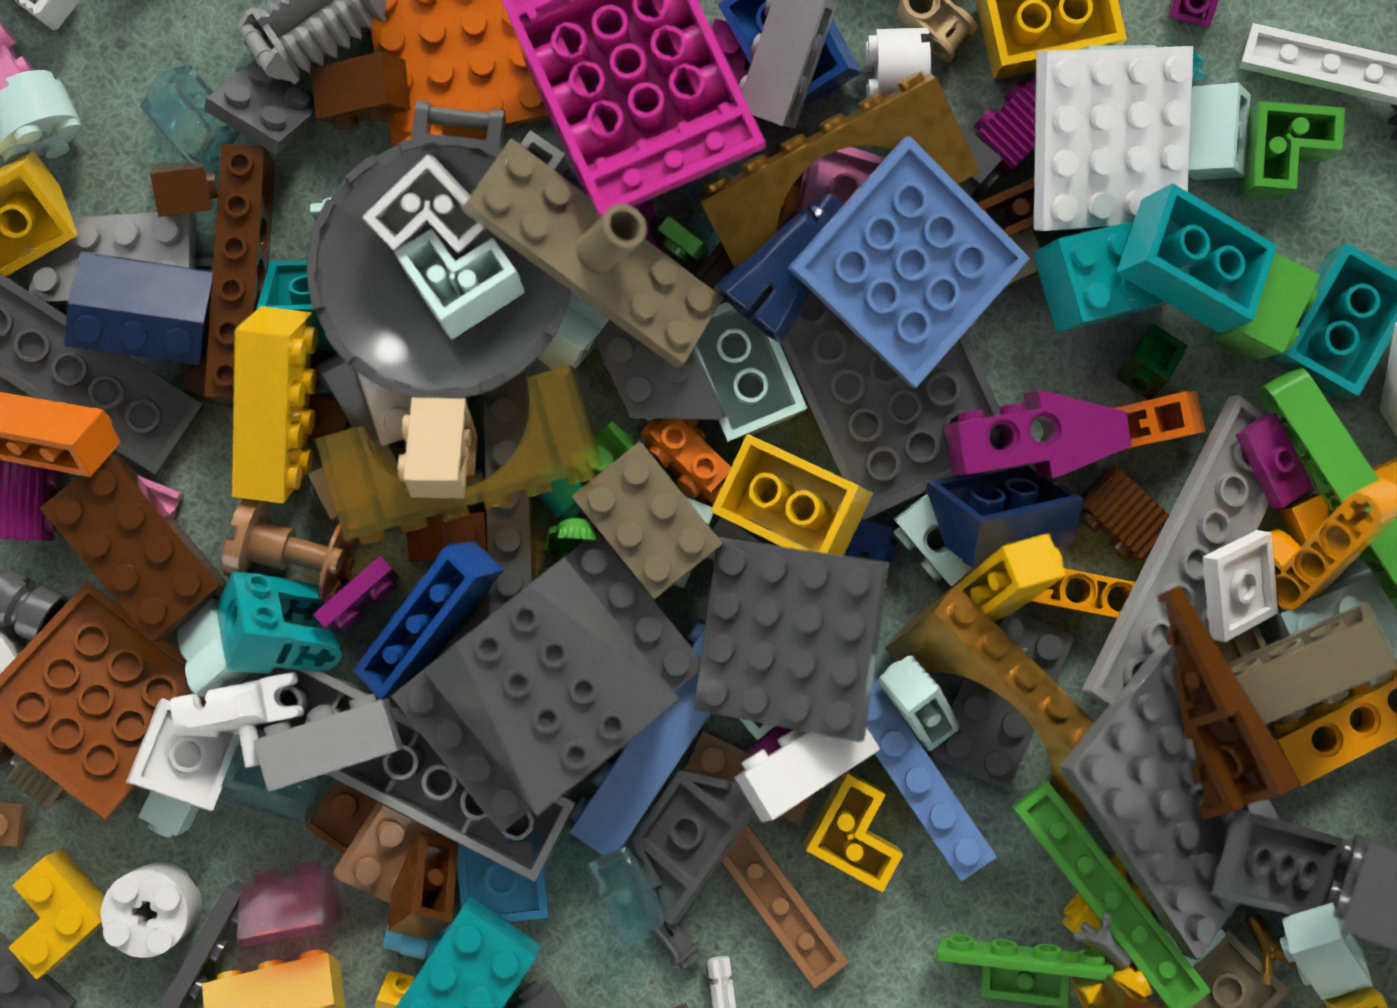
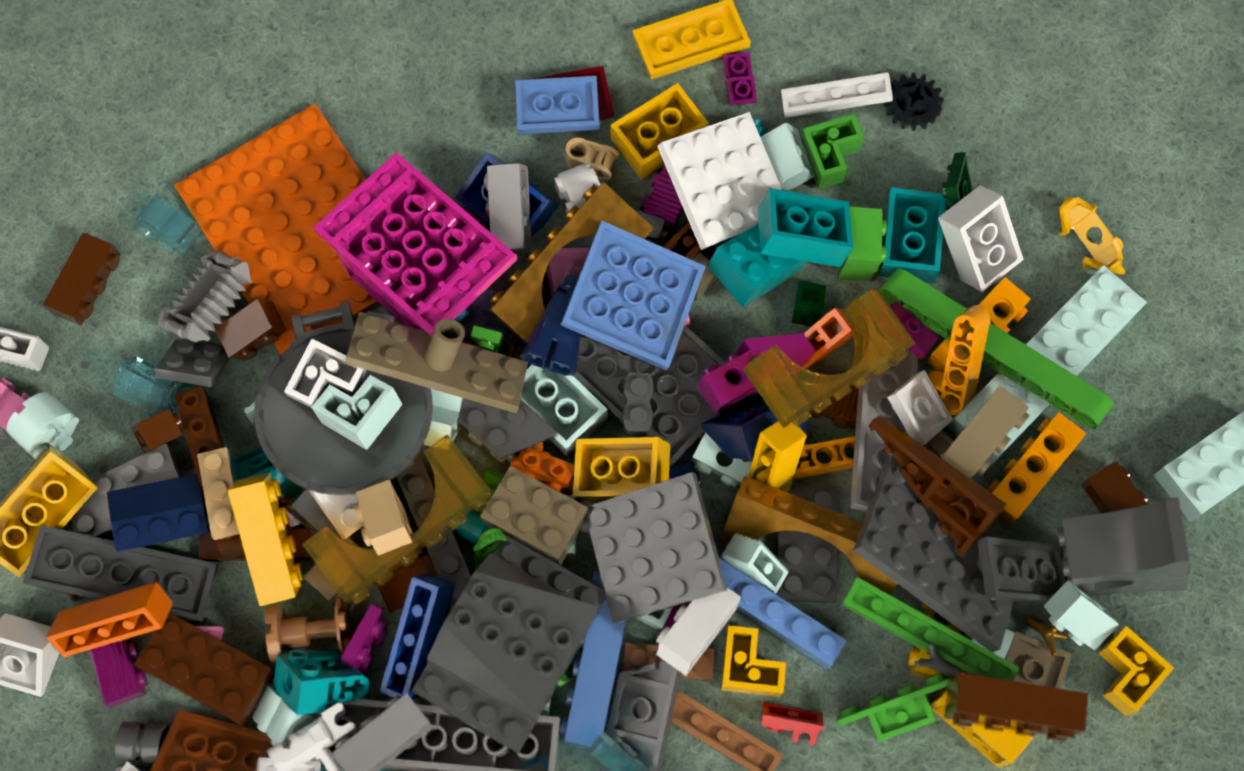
camera: 25 degrees left, 15 degrees down
none -> tan plate [197,447,240,540]
none -> dark grey brick [622,373,653,437]
none -> clear yellow arch [743,287,916,428]
none -> red plate [761,702,823,746]

